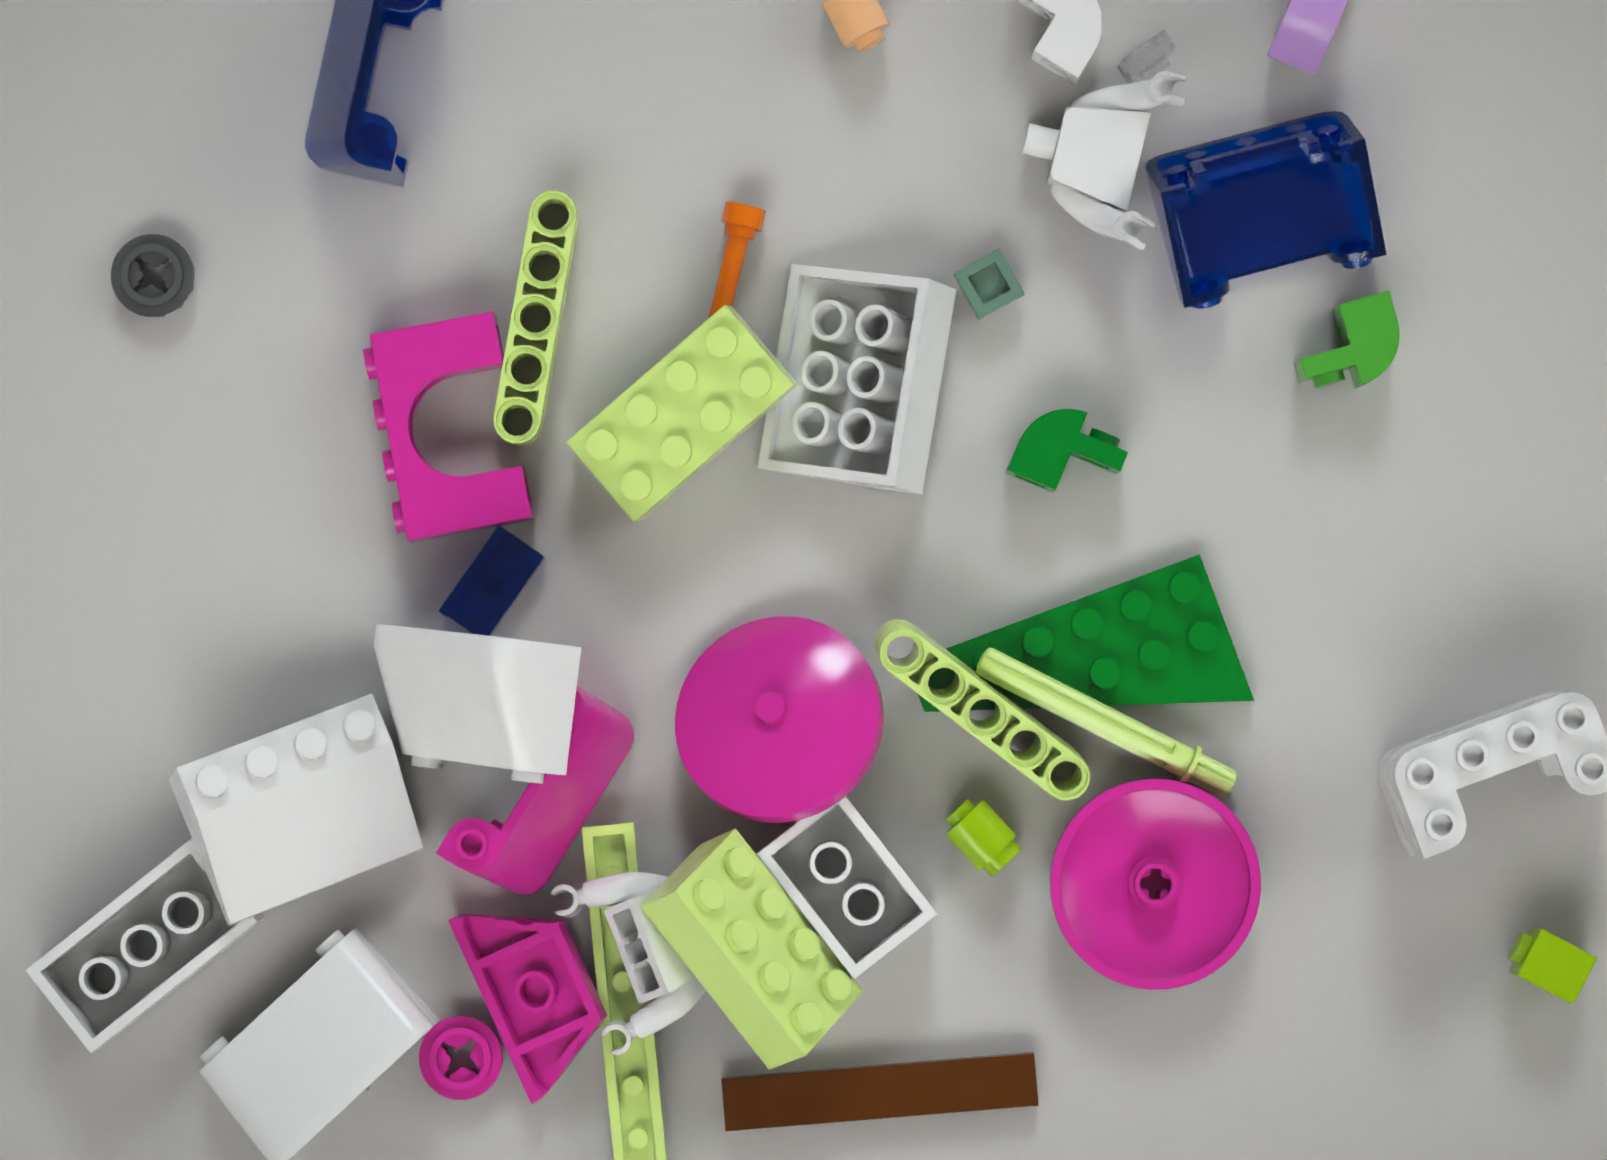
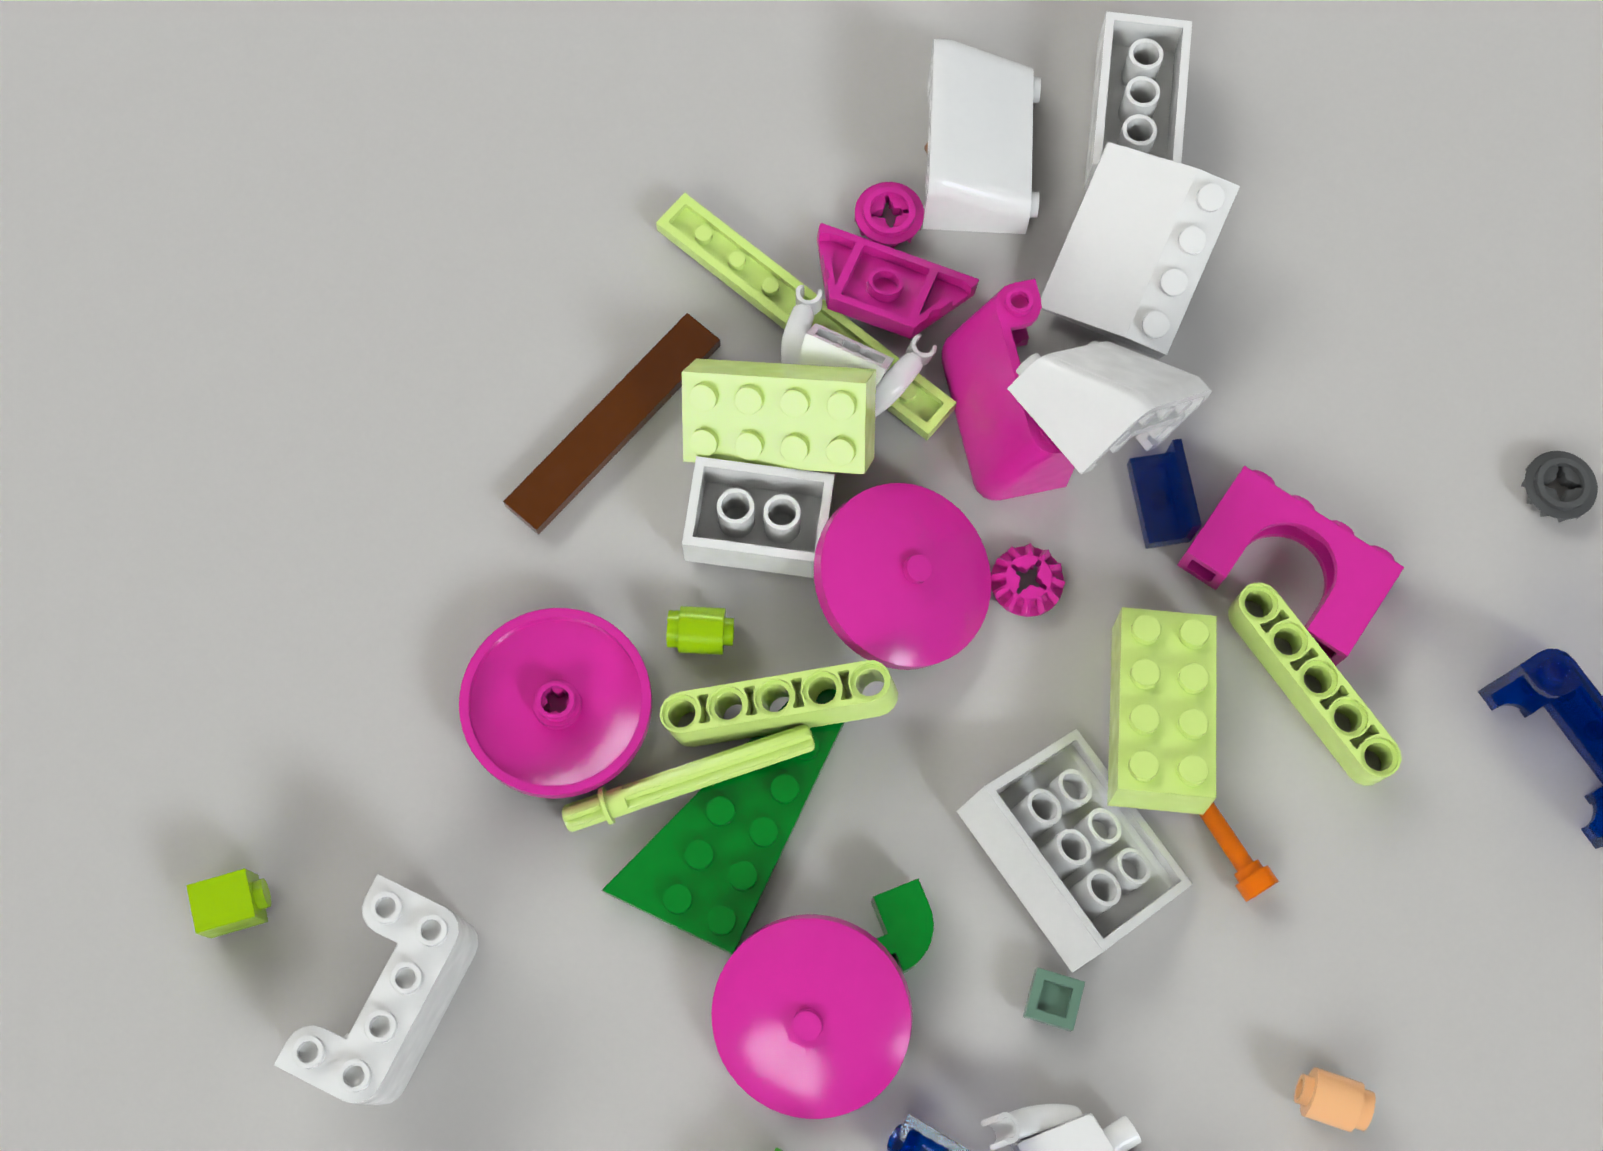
camera: 135 degrees right, 15 degrees down
none -> dark pink dish [711,914,913,1119]
none -> dark pink gear [991,543,1065,617]

